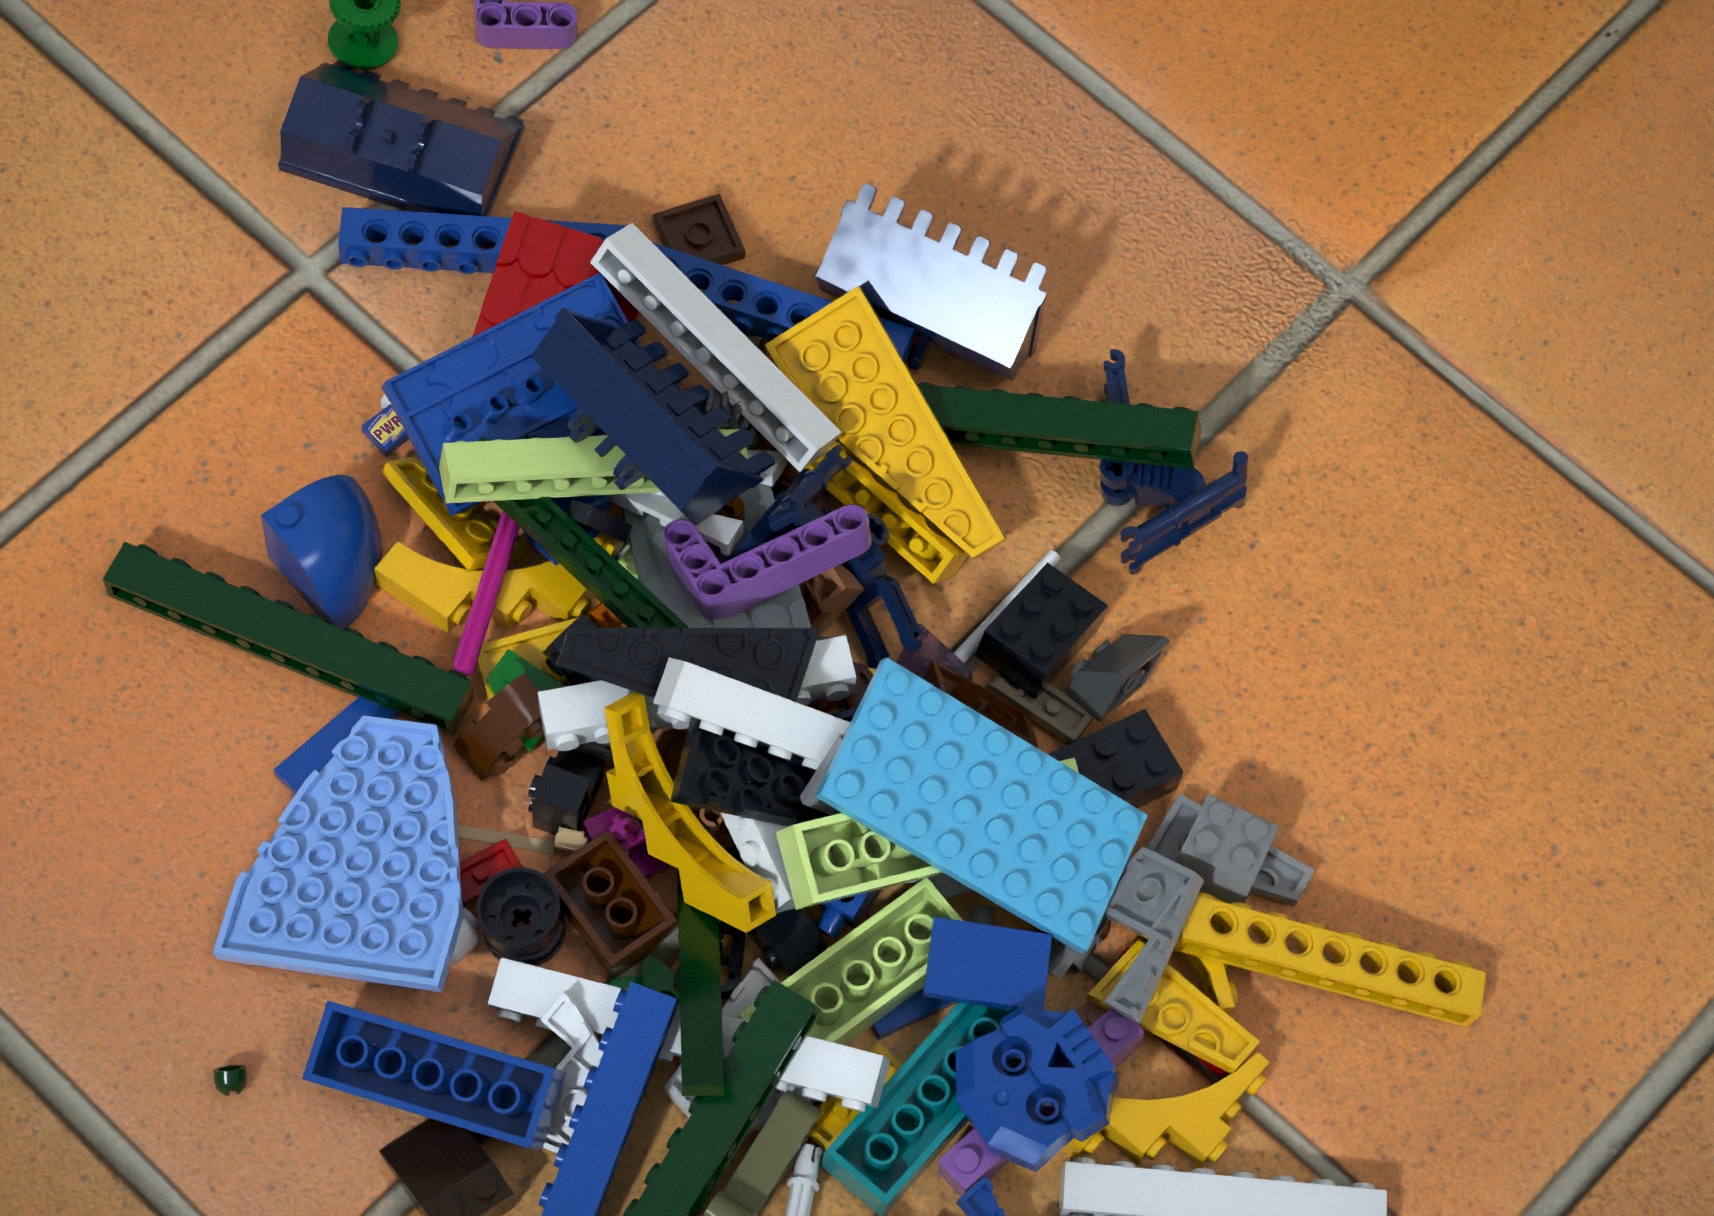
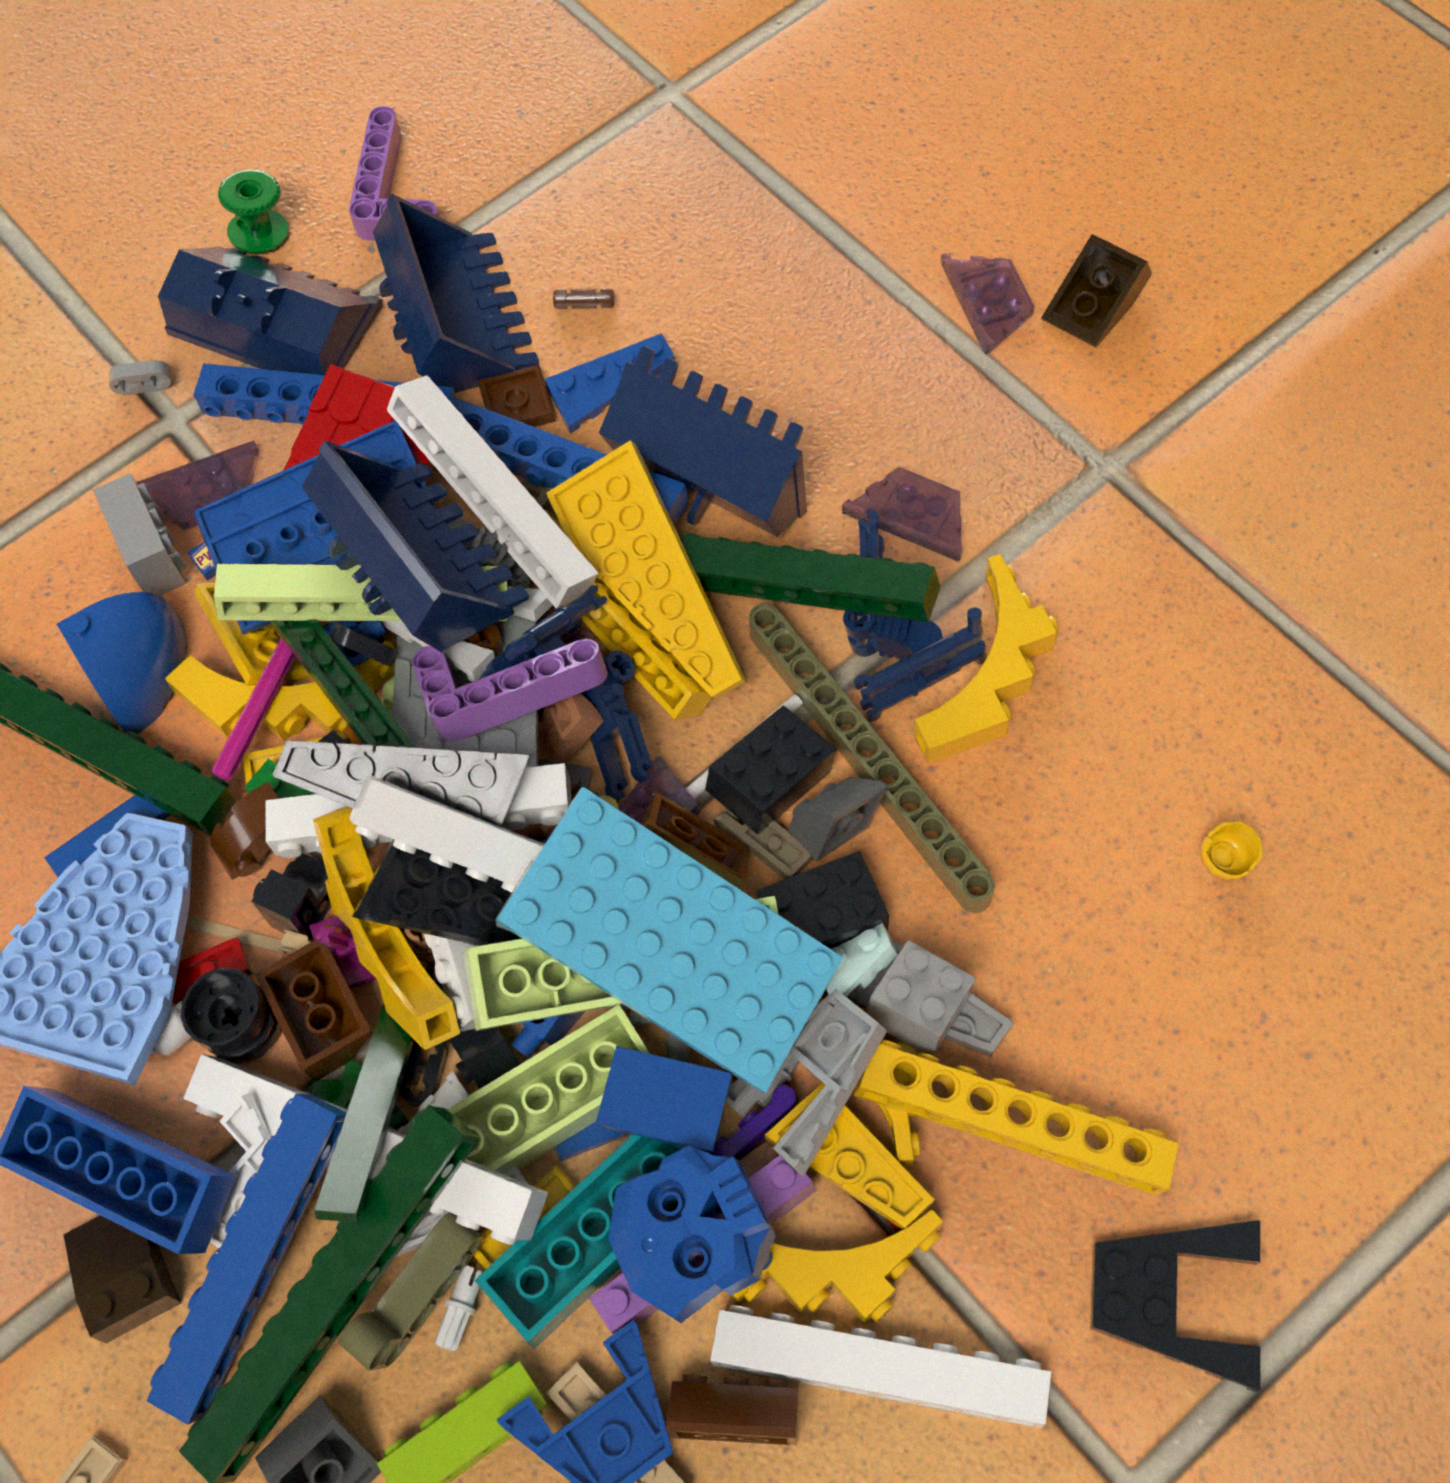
camera: 20 degrees right, 0 degrees up
none -> light grey brick [93,473,186,595]
none -> light grey beam [109,360,171,395]
none -> clear purple wing [136,440,259,530]
none -> dark blue piece [373,194,539,393]
none -> blue wing [544,333,675,434]
none -> reddish brown axle [553,289,615,309]
none -> dark purple plate [709,1085,796,1161]
none -> olive beam [749,603,995,913]
none -> light aqua wing [826,923,898,997]
none -> wing [842,467,962,562]
none -> yellow arch [913,554,1059,764]
none -> wing [940,253,1035,354]
none -> dark brown slope [1041,234,1152,348]
none -> black wing [1090,1220,1261,1392]
none -> yellow hair [1200,821,1263,881]

